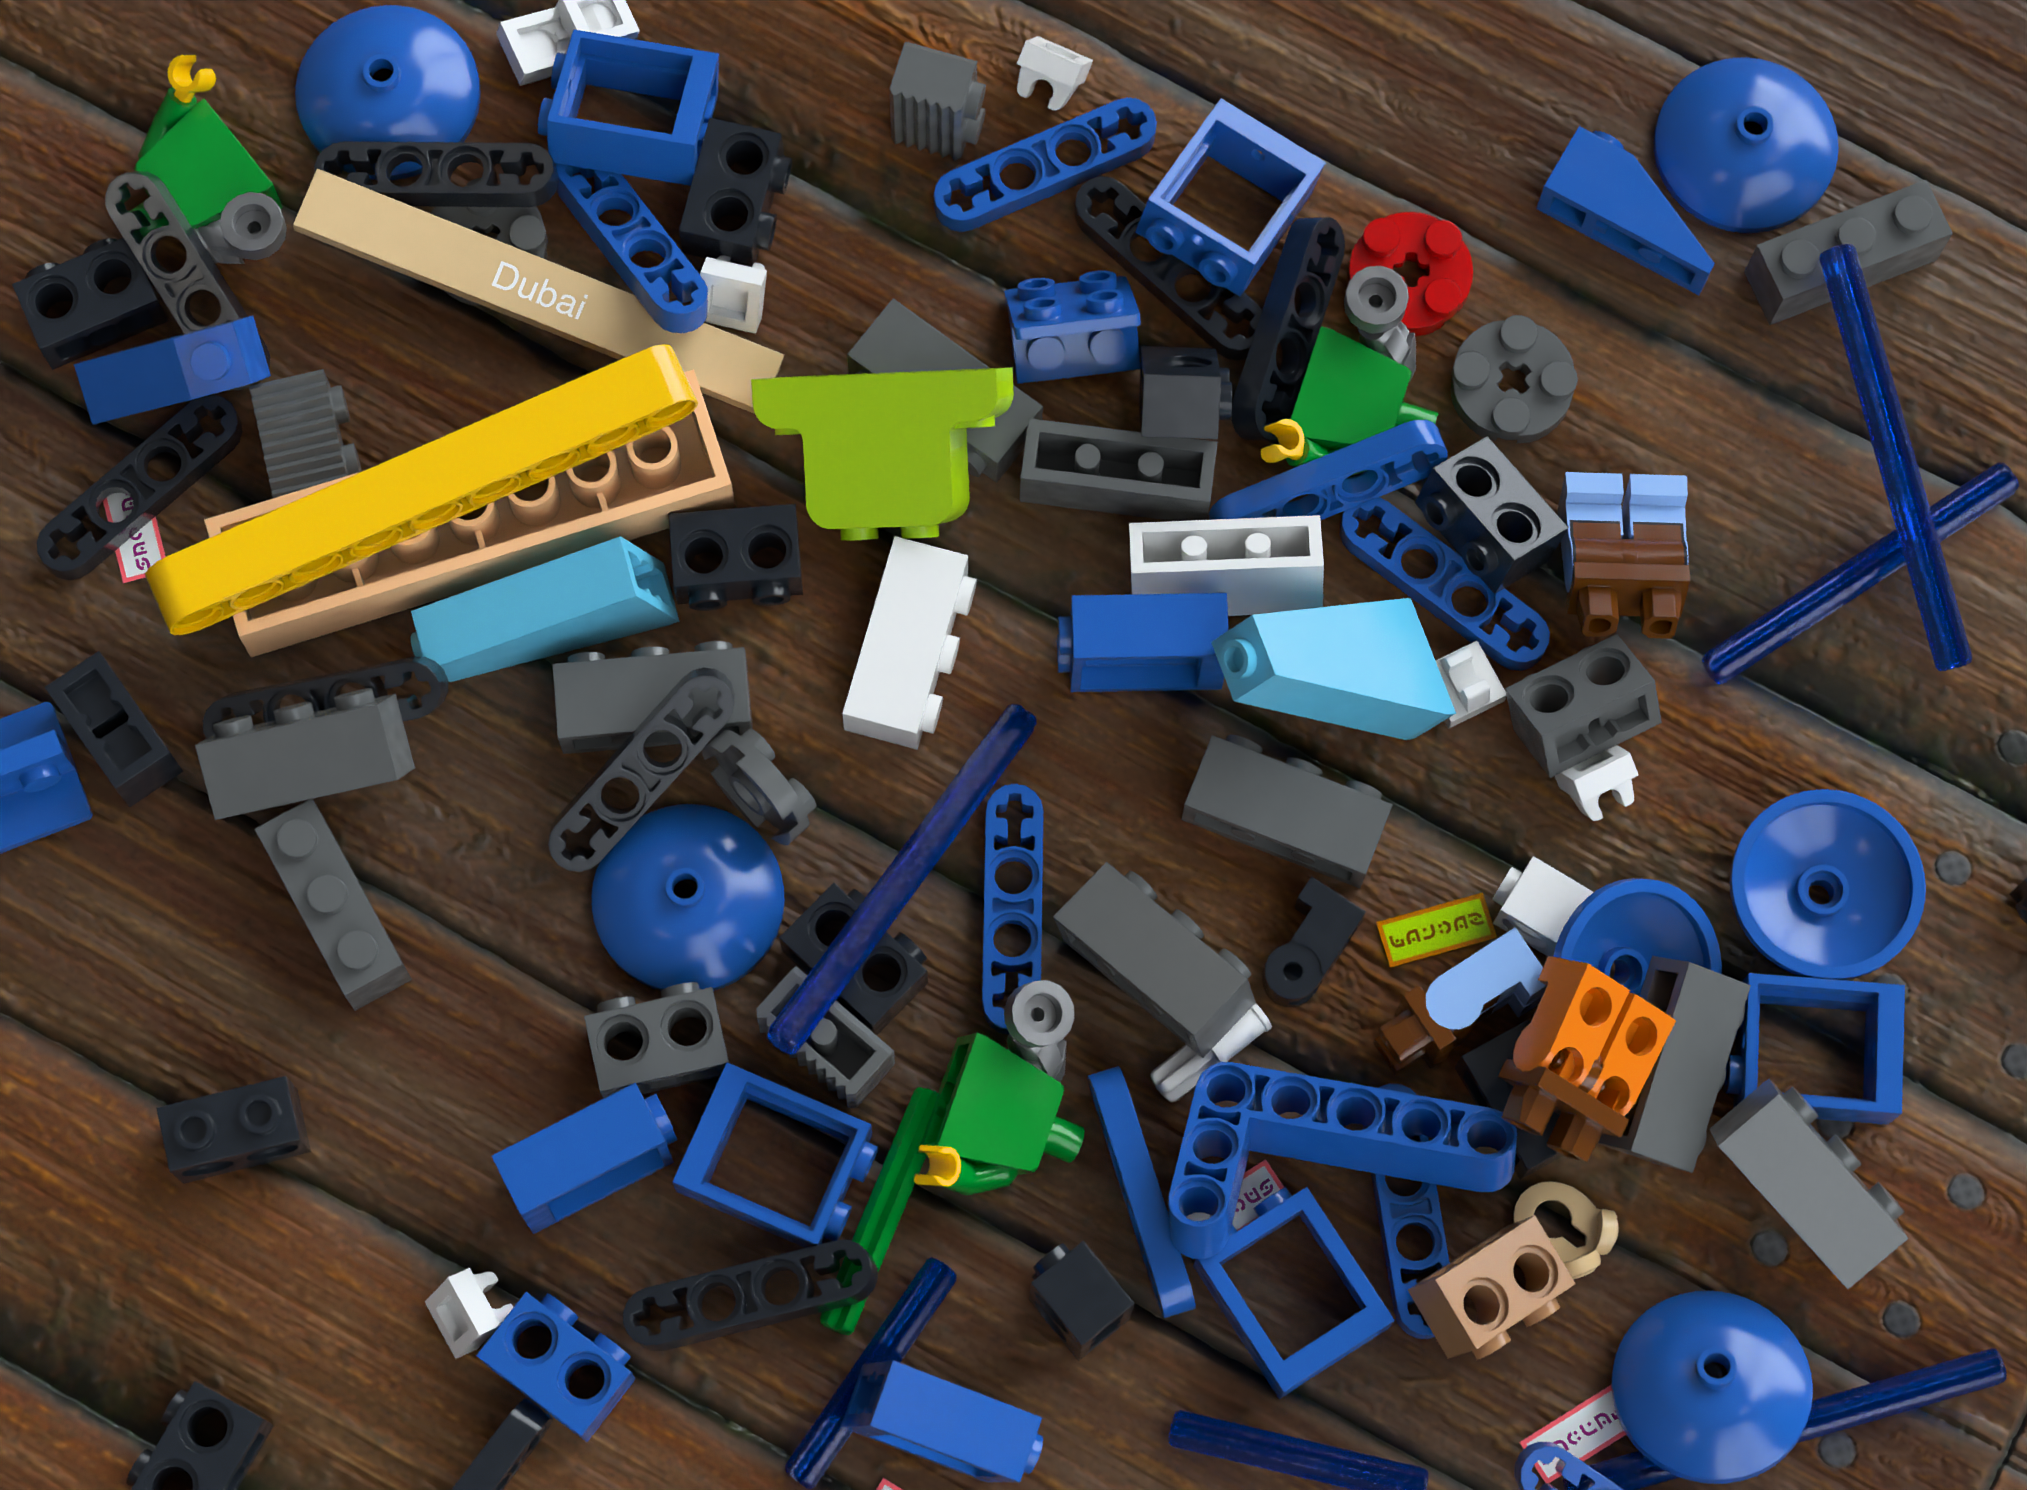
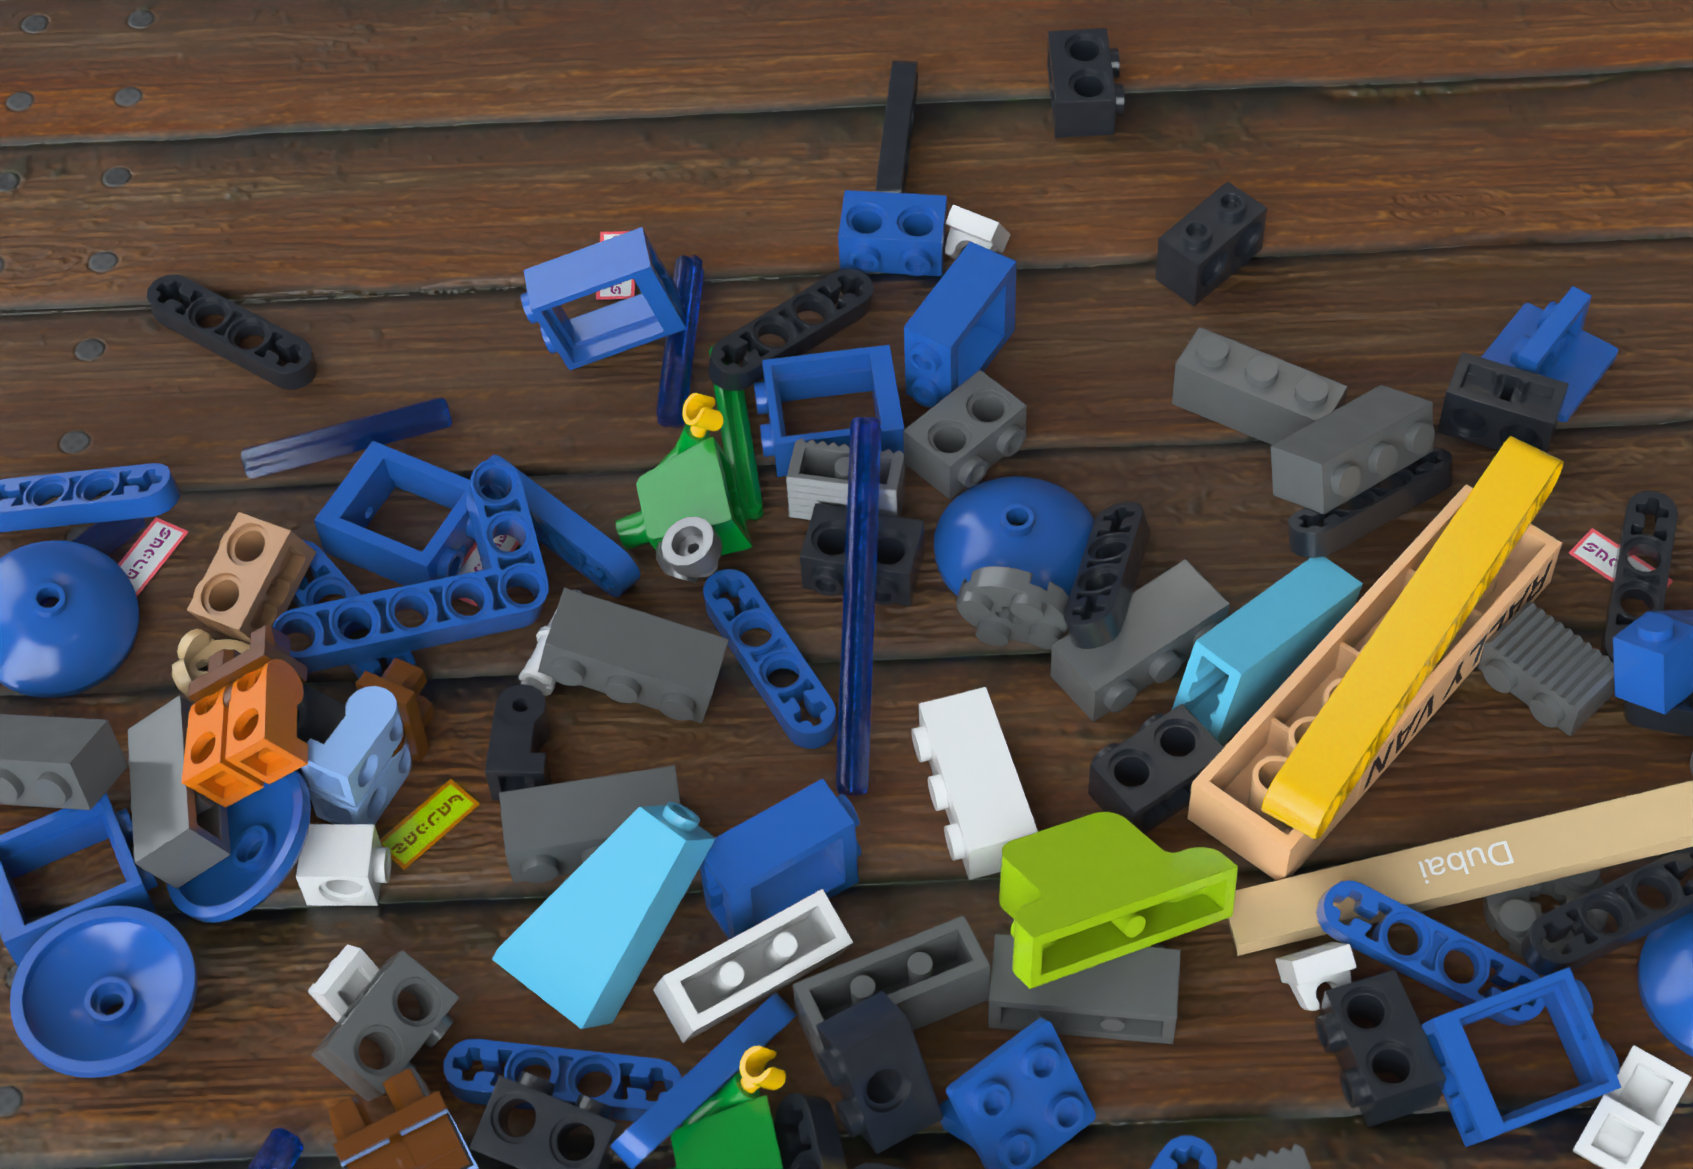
camera: 155 degrees right, 20 degrees down
black brick [1029,1241,1134,1361] -> none
white tile [1436,641,1507,729] -> none

